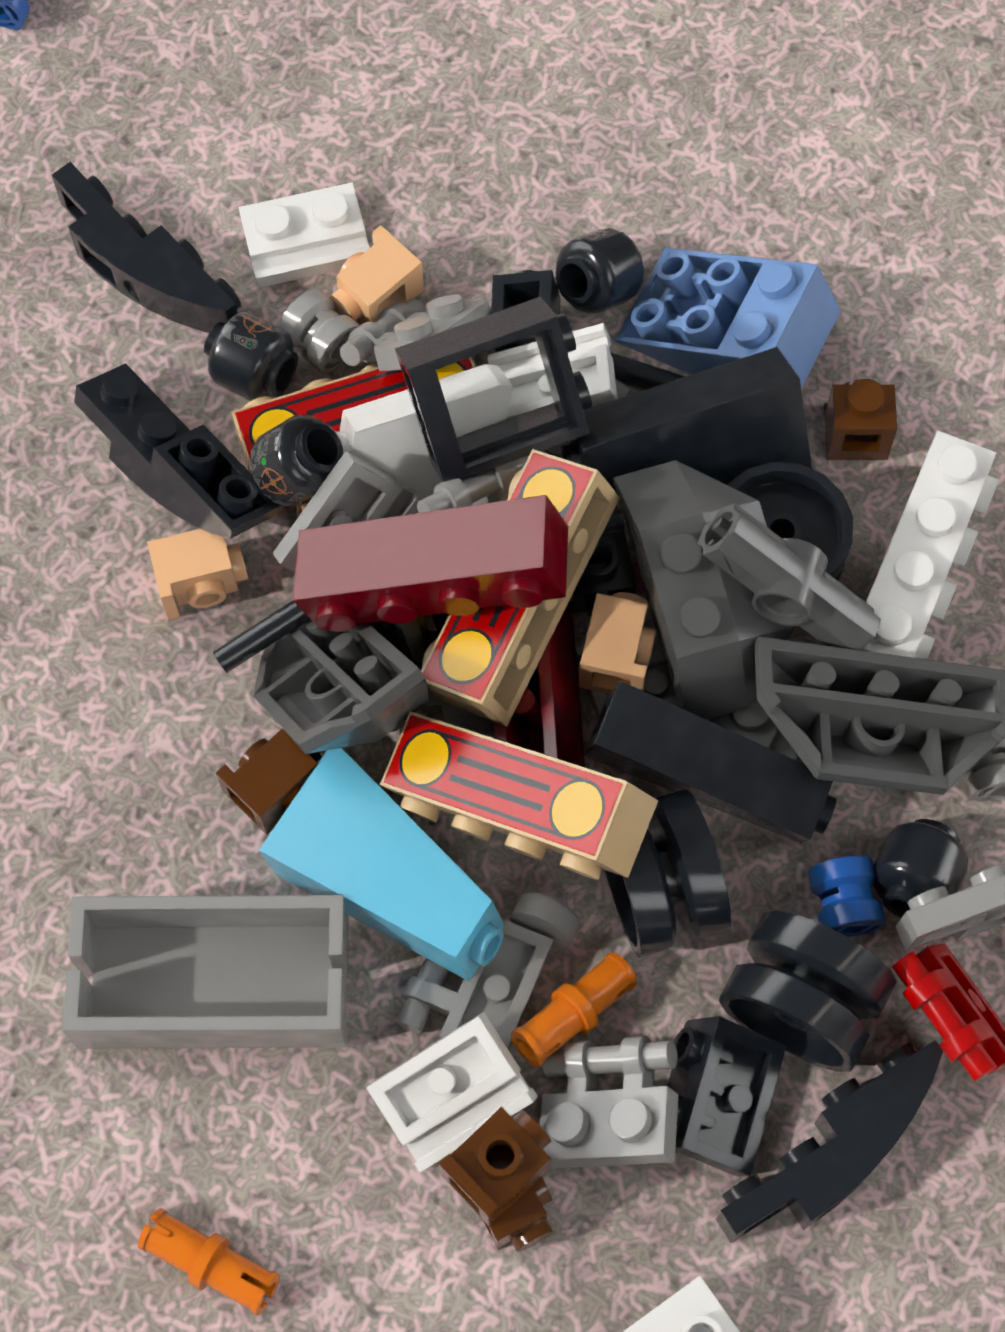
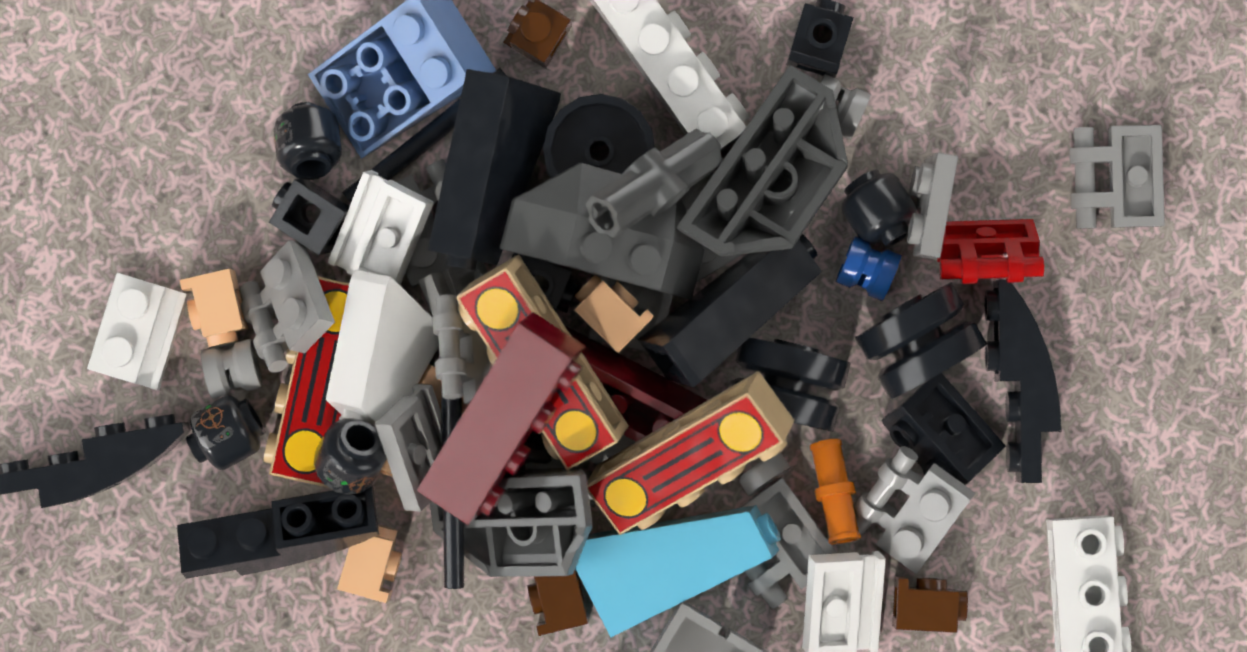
camera: 60 degrees left, 20 degrees up
black window [395,297,592,482] -> none
reddish brown brick [439,1106,551,1227] -> none

